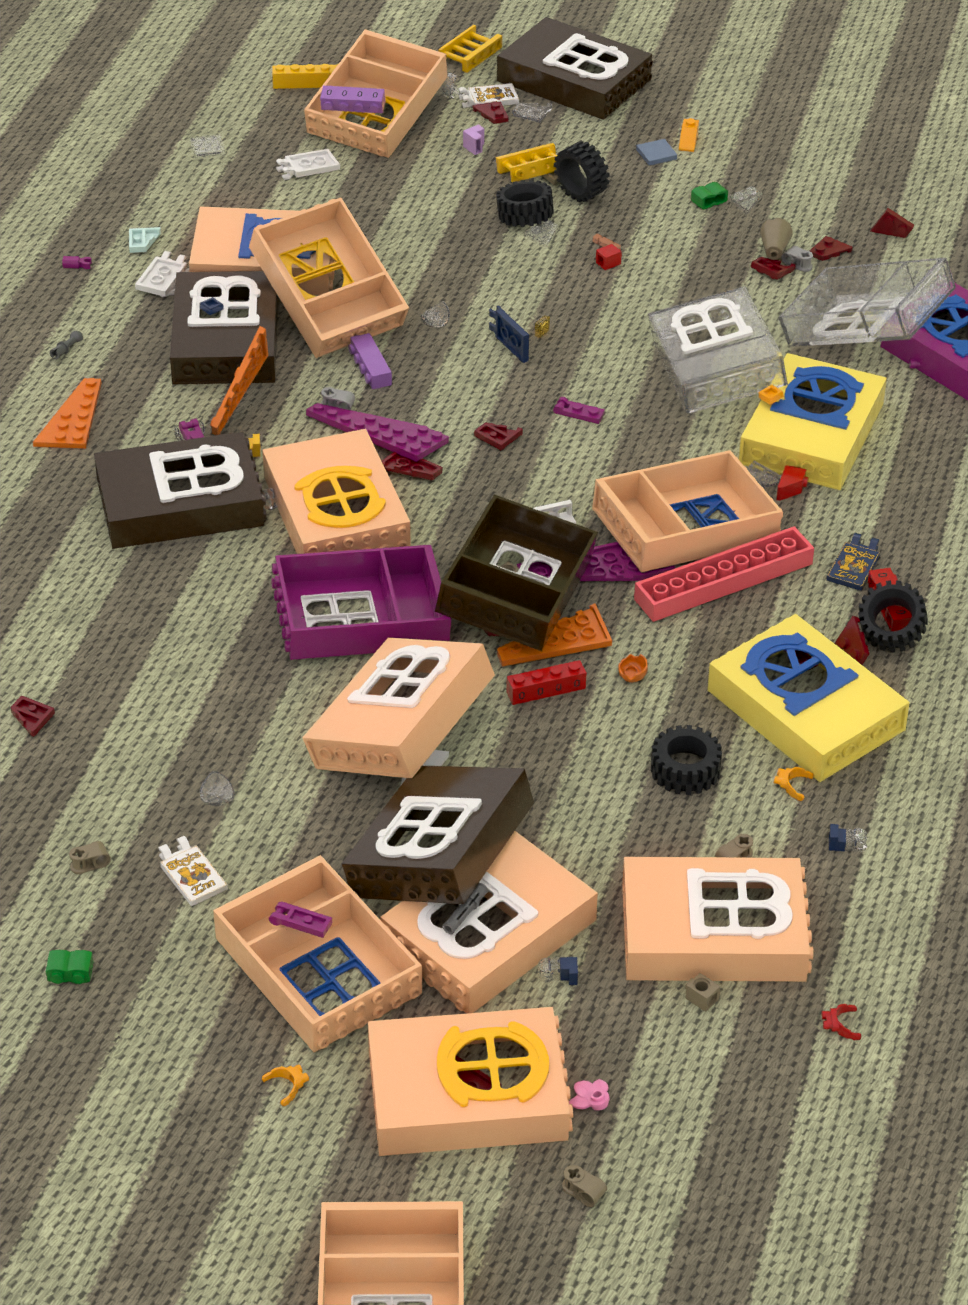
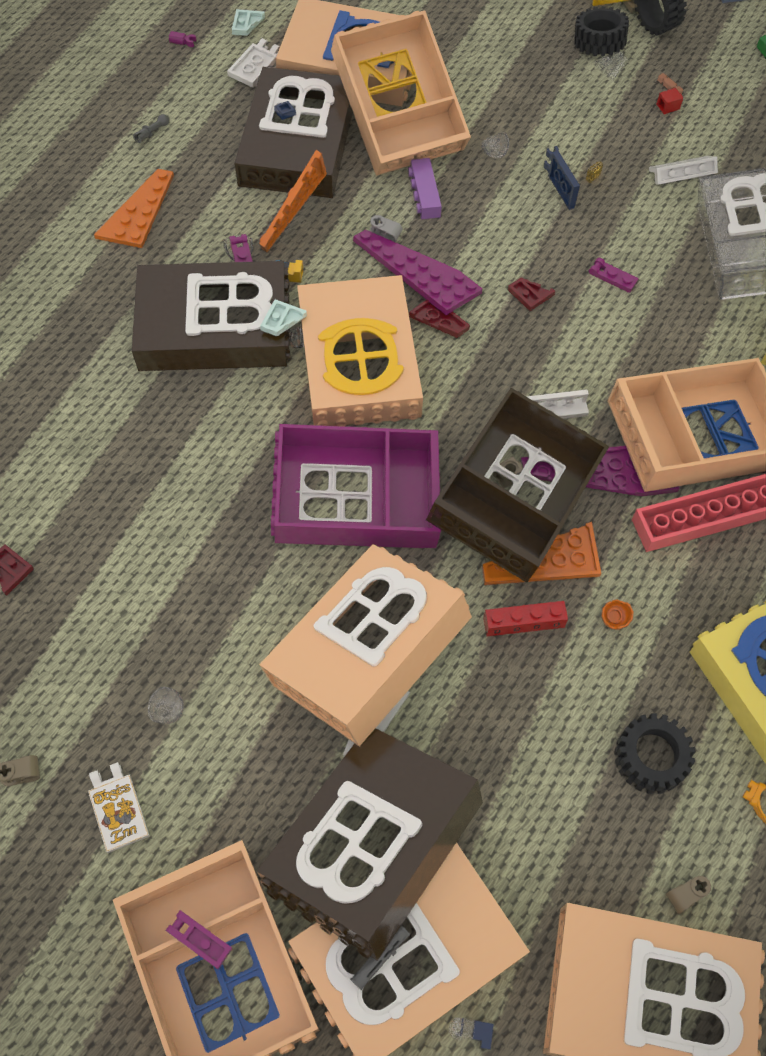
camera: 10 degrees right, 20 degrees up
none -> light aqua wing [260,300,307,336]
none -> white fence [649,156,718,185]

